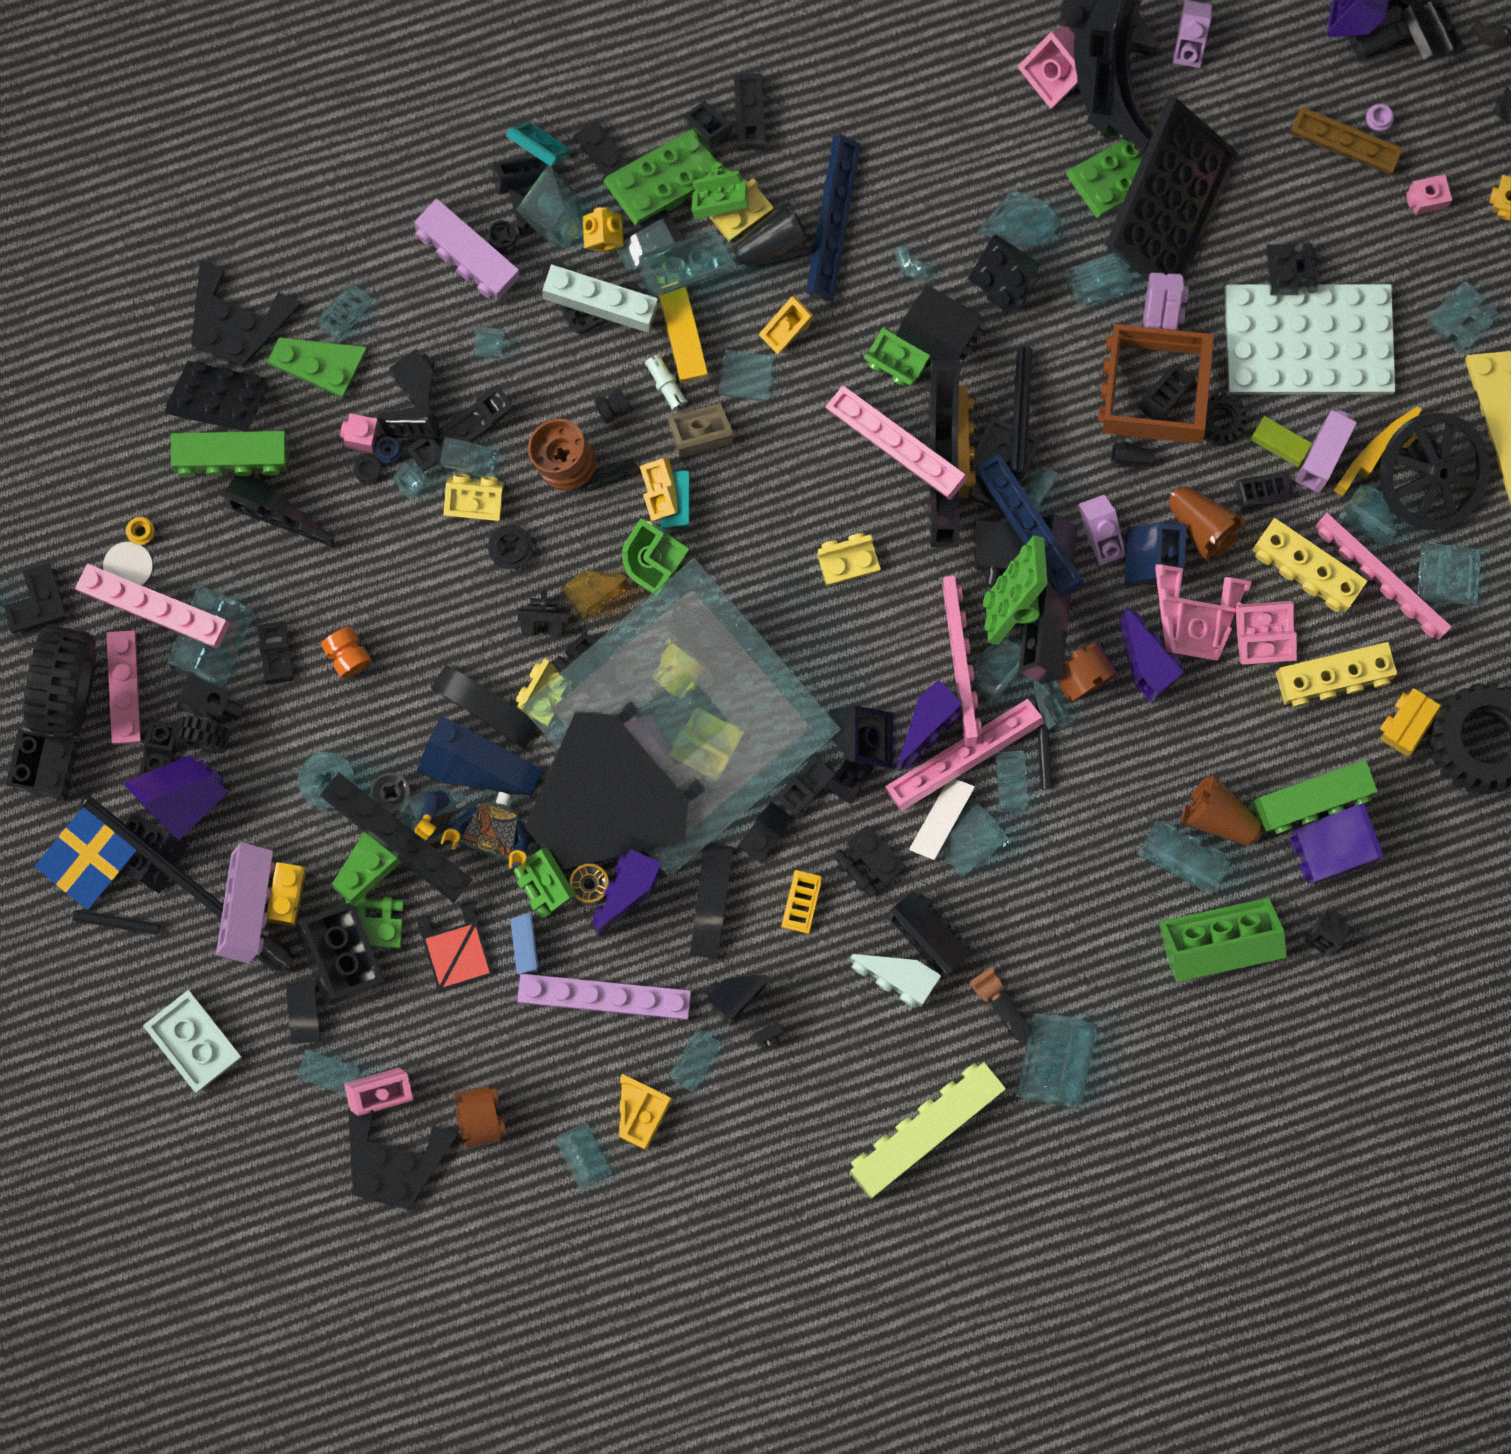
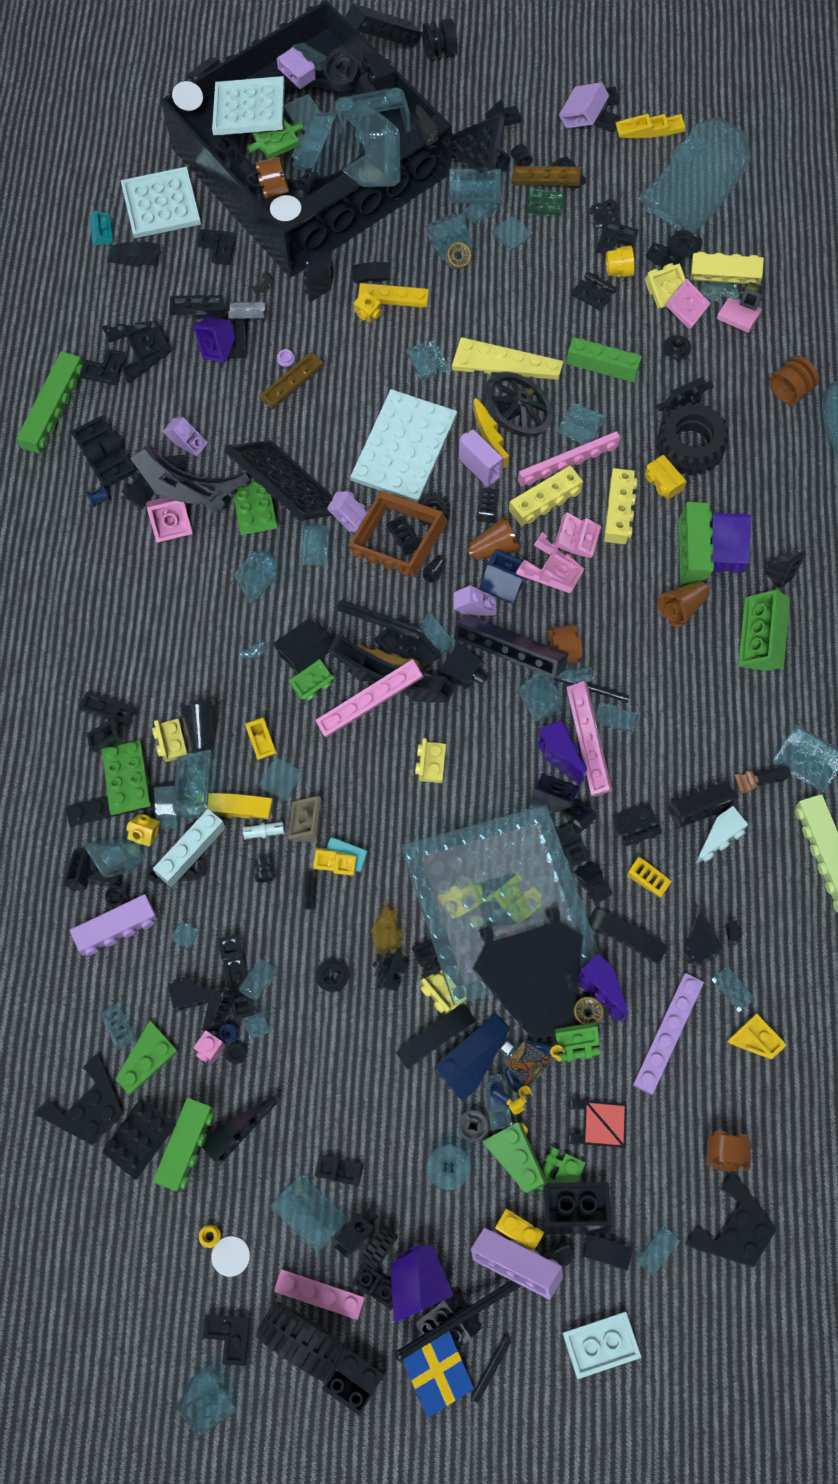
camera: 60 degrees left, 10 degrees down
bright pink plate [75,564,230,649] -> none
black plate [320,772,473,903] -> none
orange wheel [321,626,372,679] -> none
bright pink brick [344,1068,413,1116] -> none
light yellow bracket [444,473,504,521] -> none
teal plate [506,121,573,166] -> none
medium blue slope [511,913,539,975] -> none
dark orange wheel [527,418,597,491] -> none
clear light blue slope [555,1123,612,1189] -> none
bright green brick [622,518,691,596] -> none
bright green slope [692,161,748,219] -> none
dark blue plate [806,134,861,302] -> none
white sticker [909,779,975,860] -> none
clear light blue slope [940,799,1009,878] -> none
bright pink plate [942,576,982,746] -> none
black plate [968,234,1041,314] -> none
dark blue plate [975,454,1084,598] -> none
bright green plate [983,535,1047,645] -> none
dark purple slope [1119,608,1183,704] -> none
clear light blue slope [1137,820,1231,895] -> none
lime slope [1250,416,1312,467] -> none
black plate [1266,243,1320,295] -> none
clear light blue slope [1338,484,1397,548] -> none
bright pink brick [1406,175,1452,215] -> none

